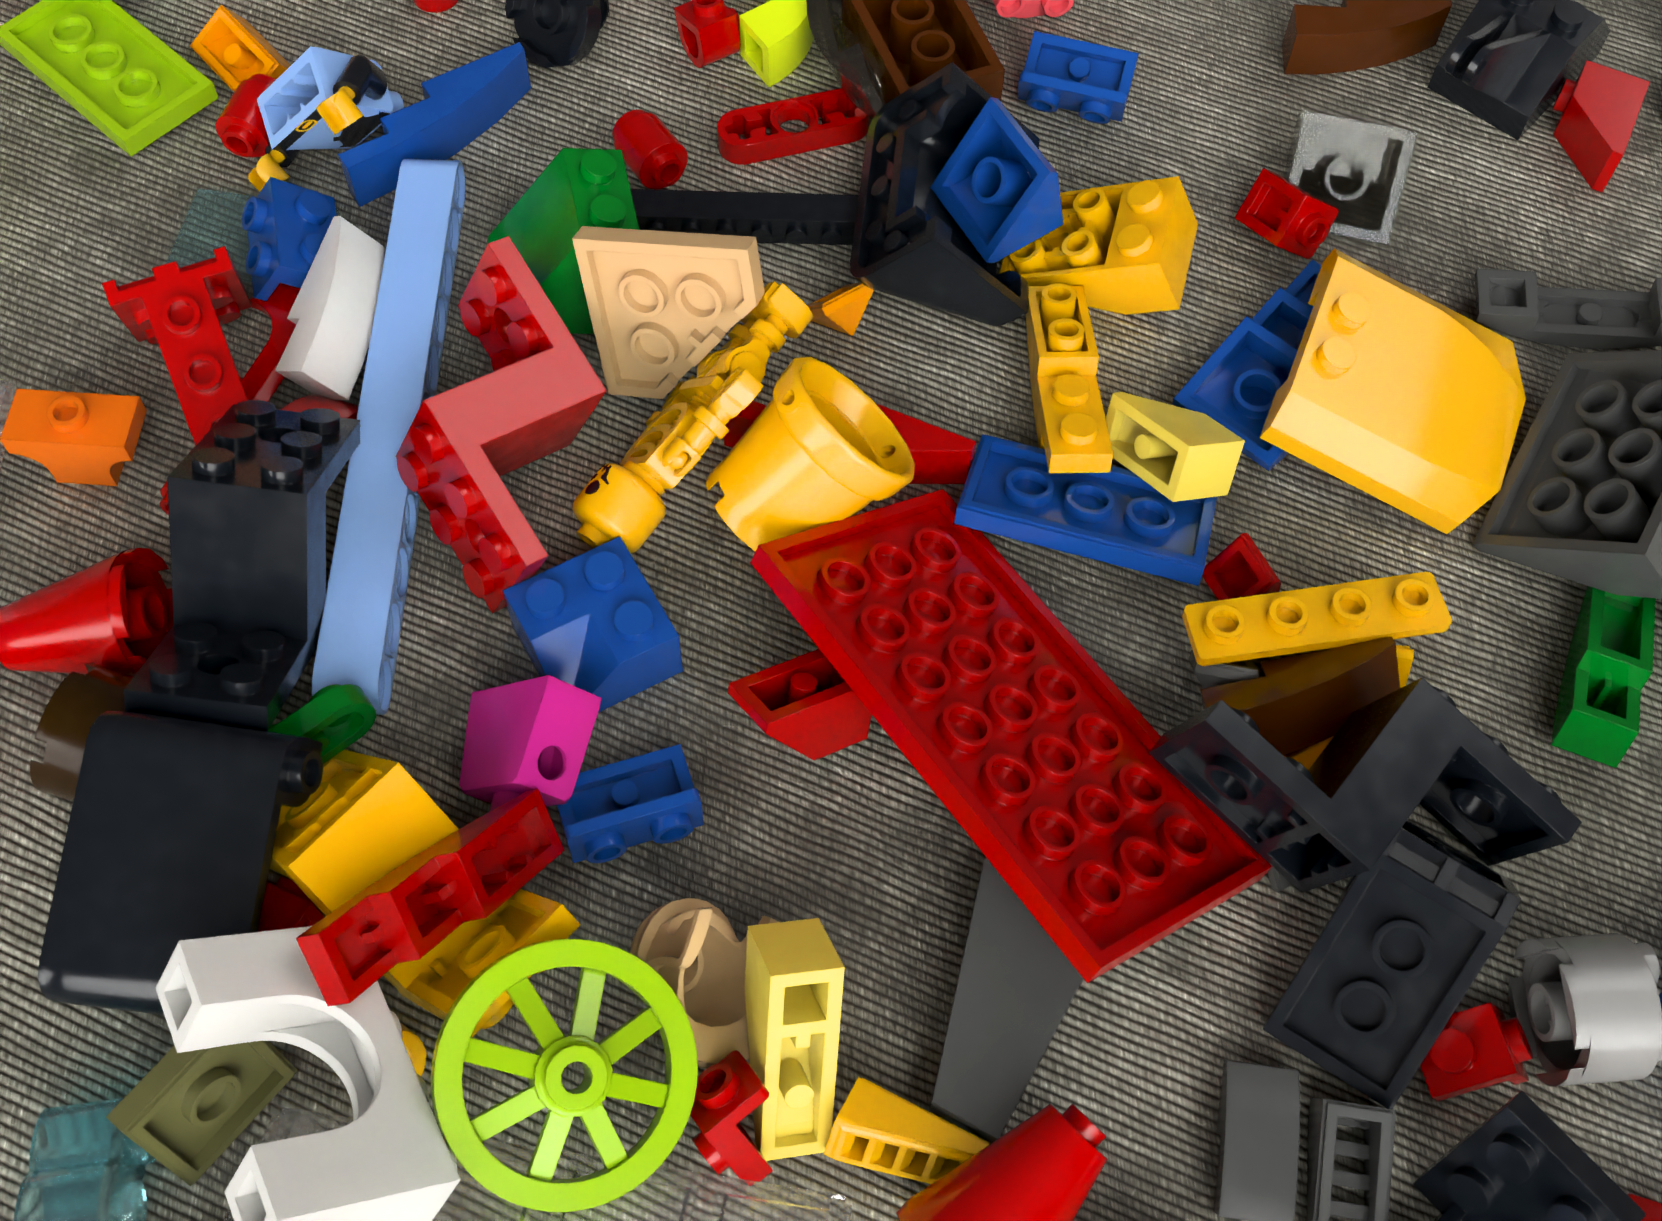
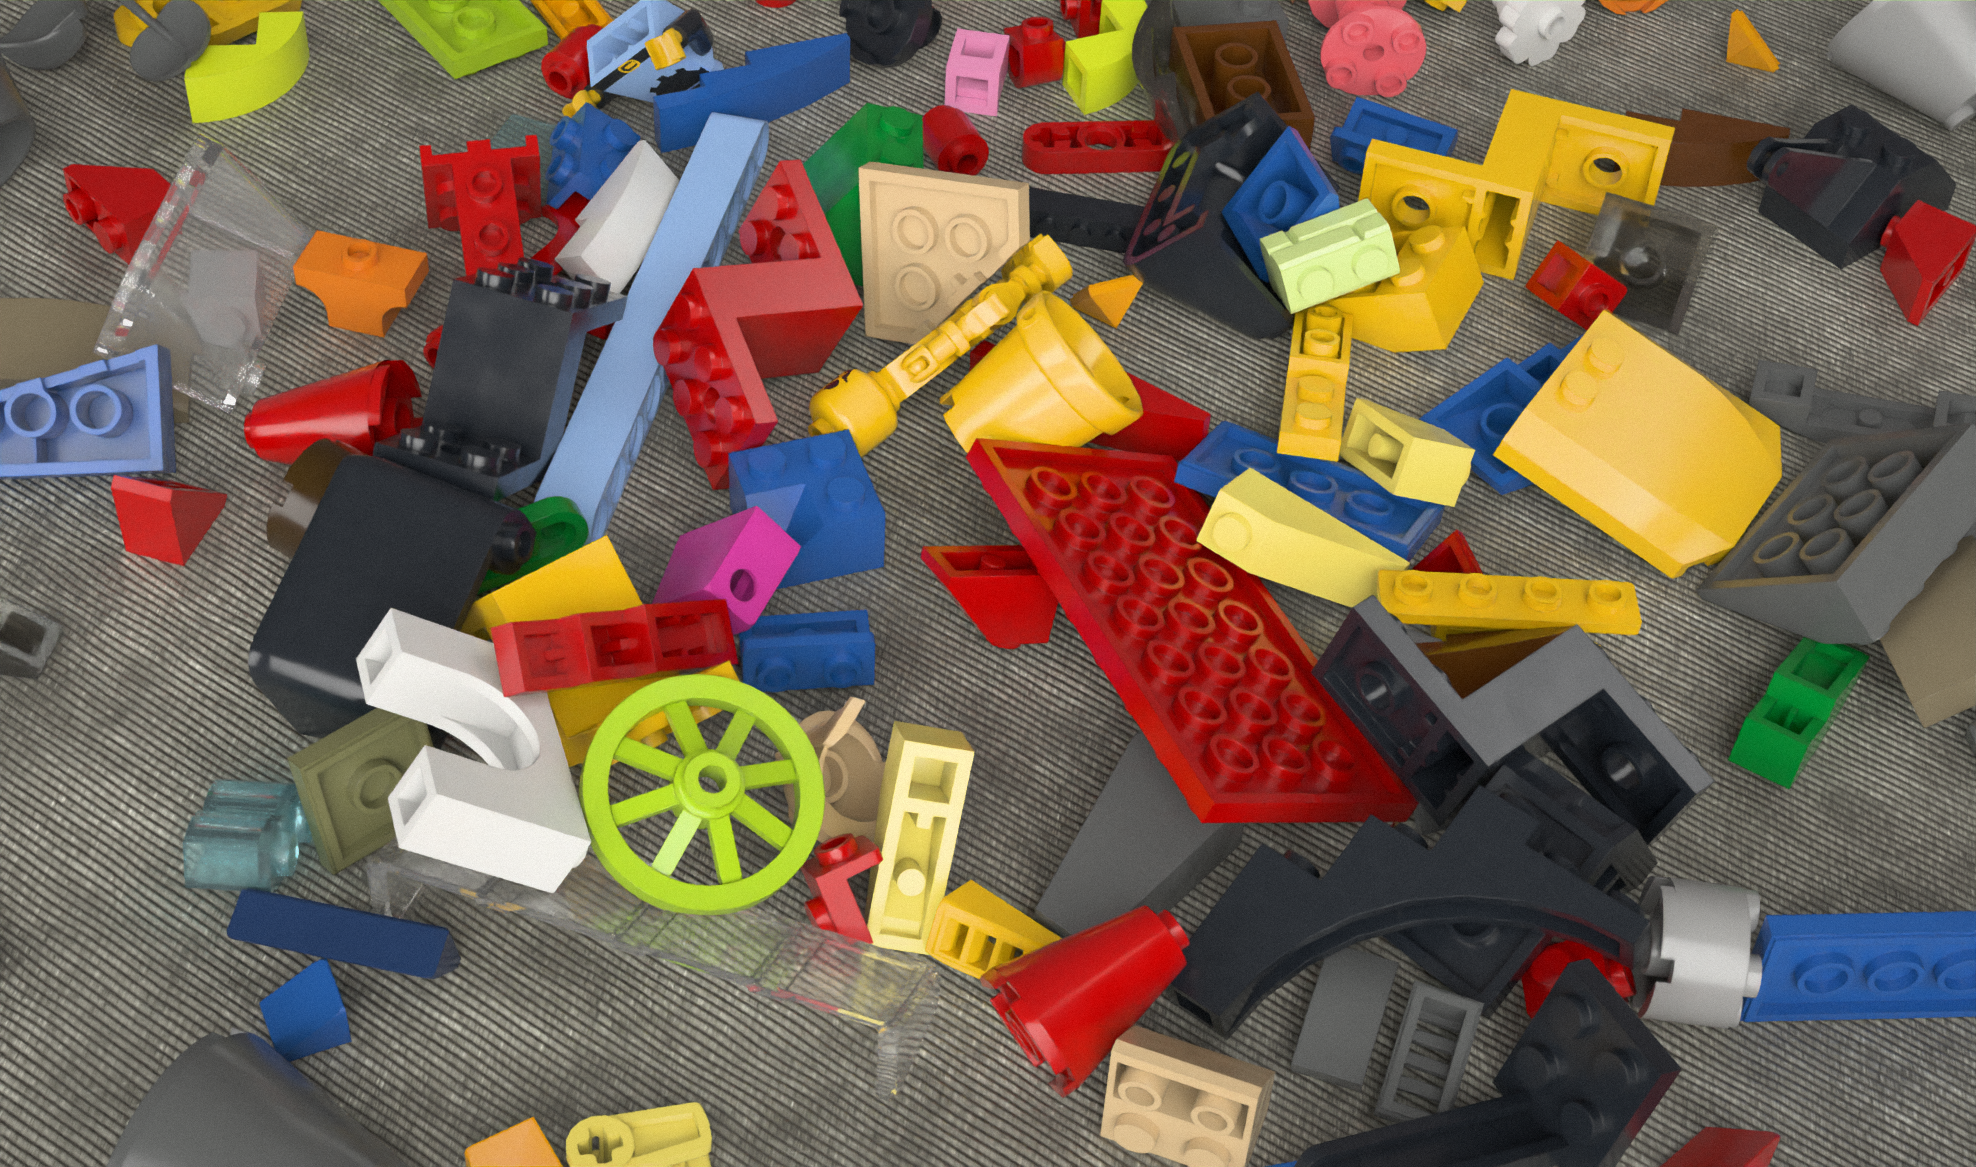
camera: 10 degrees right, 15 degrees down
none -> bright pink brick [944,28,1010,117]
none -> black arch [1165,785,1650,1040]
none -> light yellow slope [1196,468,1410,608]
none -> yellowish green brick [1259,198,1400,314]
none -> yellow bracket [1358,89,1675,280]

